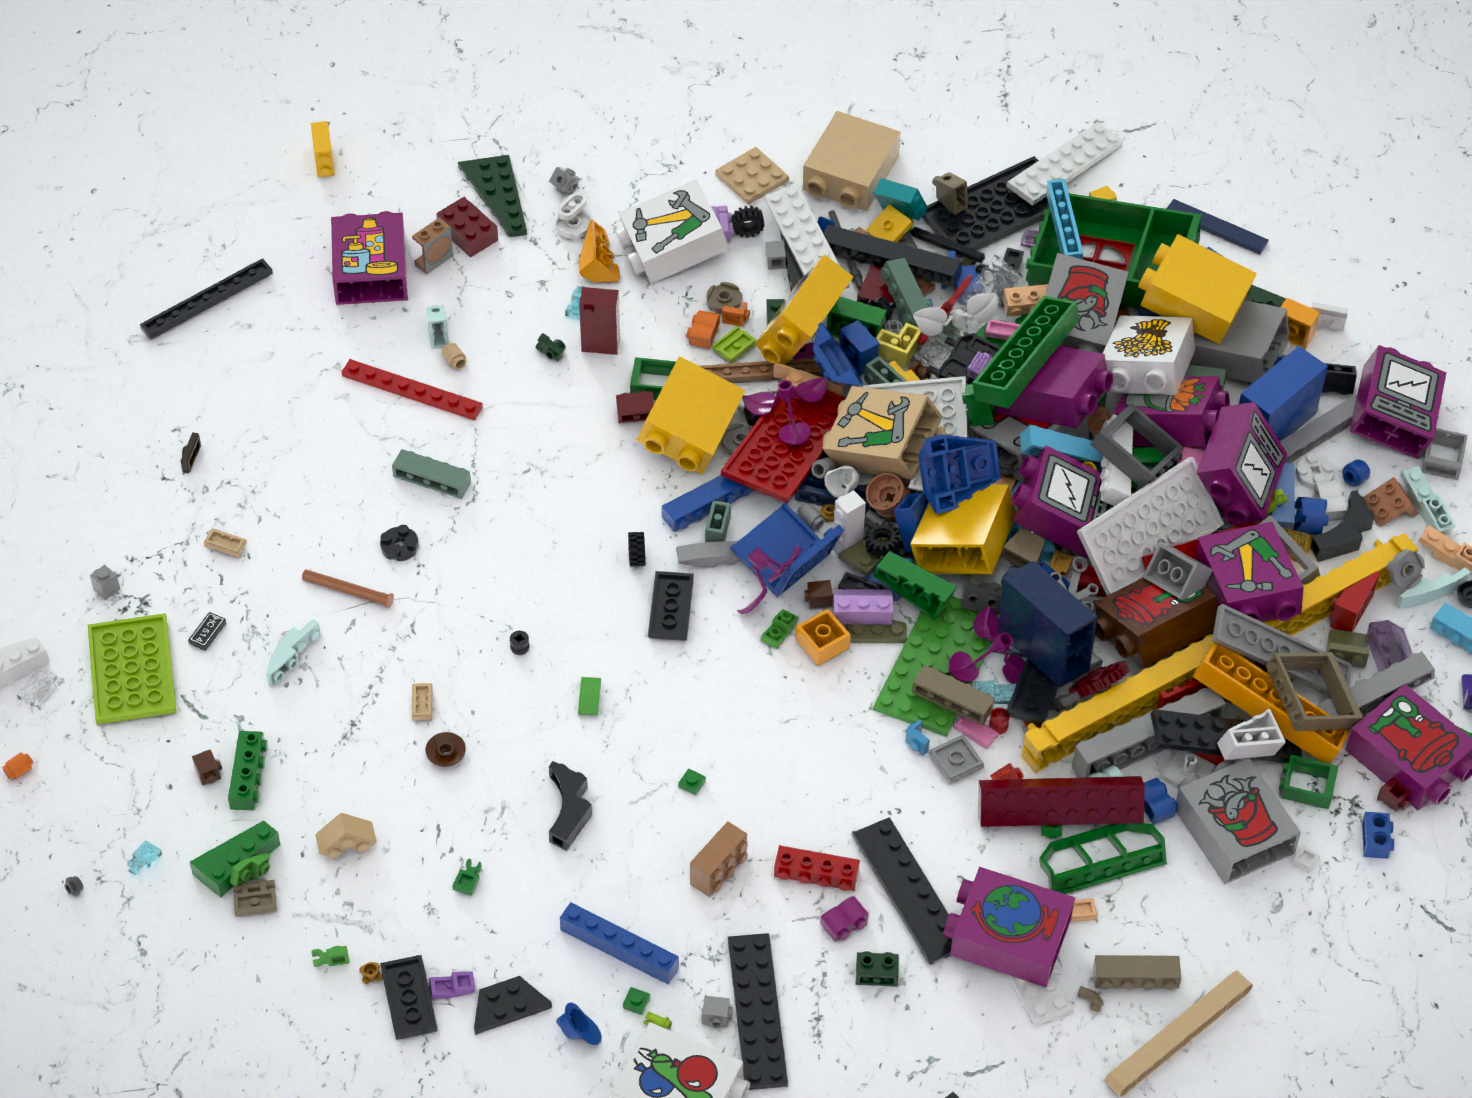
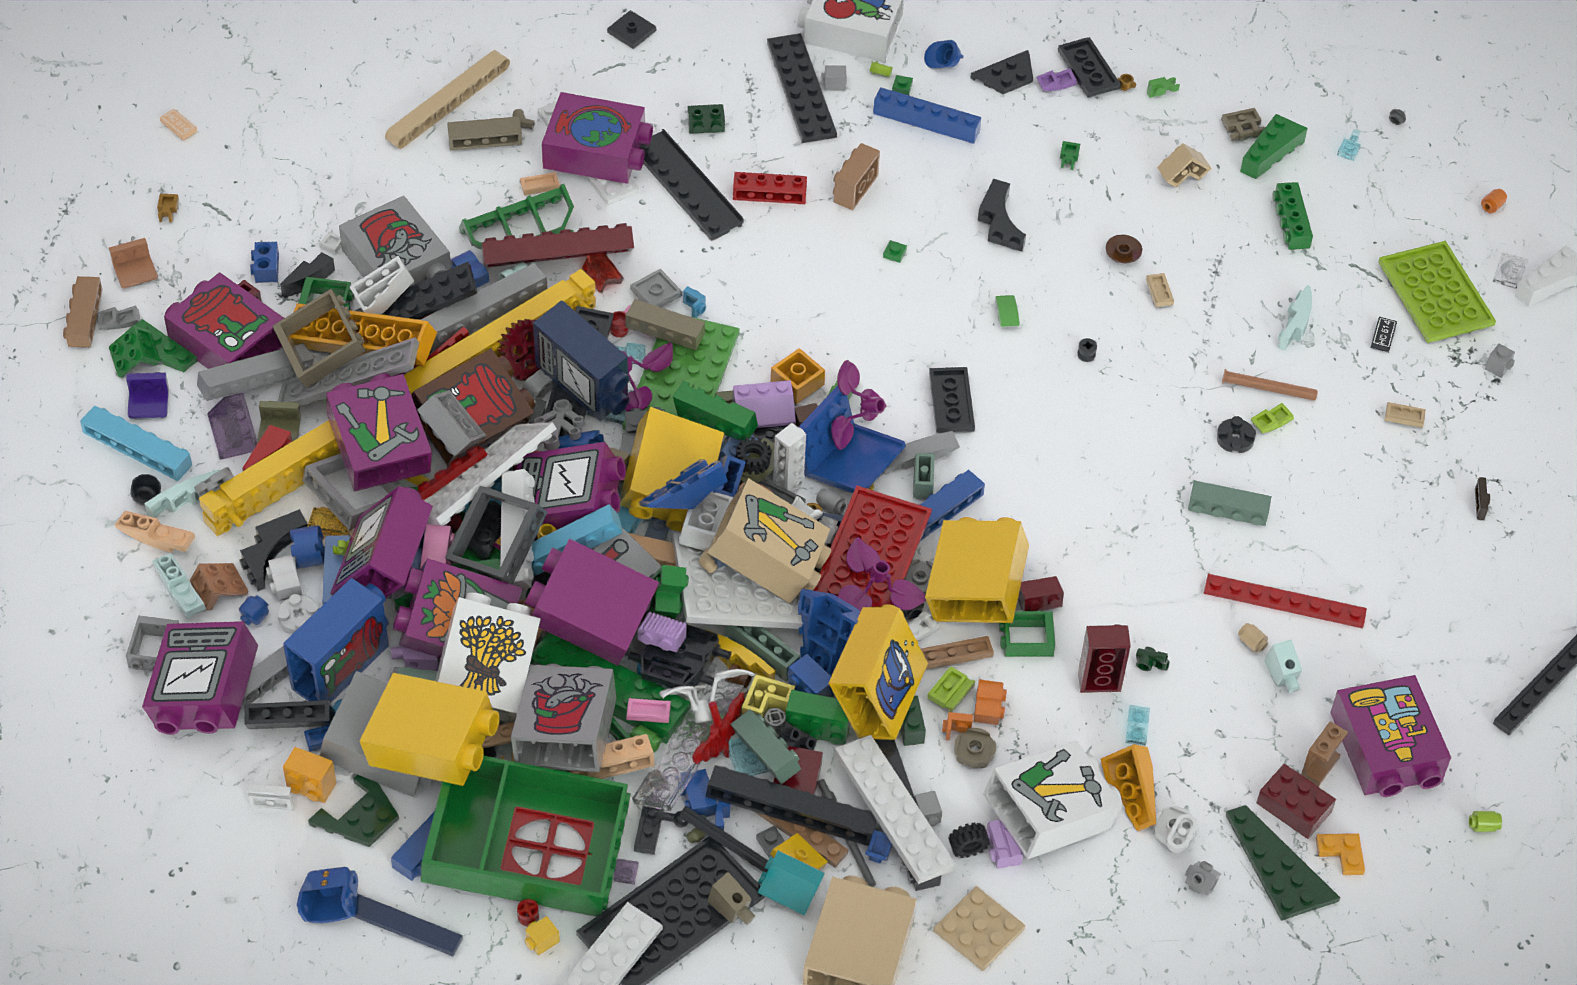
camera: 170 degrees right, 0 degrees up
reddish brown brick [191,749,223,785] -> none
bright green slope [230,853,270,887] -> none
yellow brick [311,121,335,177] -> none
black tyre [628,532,646,567] -> none
magenta brick [820,896,869,942] -> none
green brick [972,296,1079,408] -> none
medium azure brick [1047,179,1083,260] -> none
none -> black slope [280,252,335,298]
none -> blue piece [296,866,358,923]
none -> lime slope [1251,403,1294,434]
none -> light orange plate [1316,833,1365,875]
none -> lime brick [1469,811,1502,832]

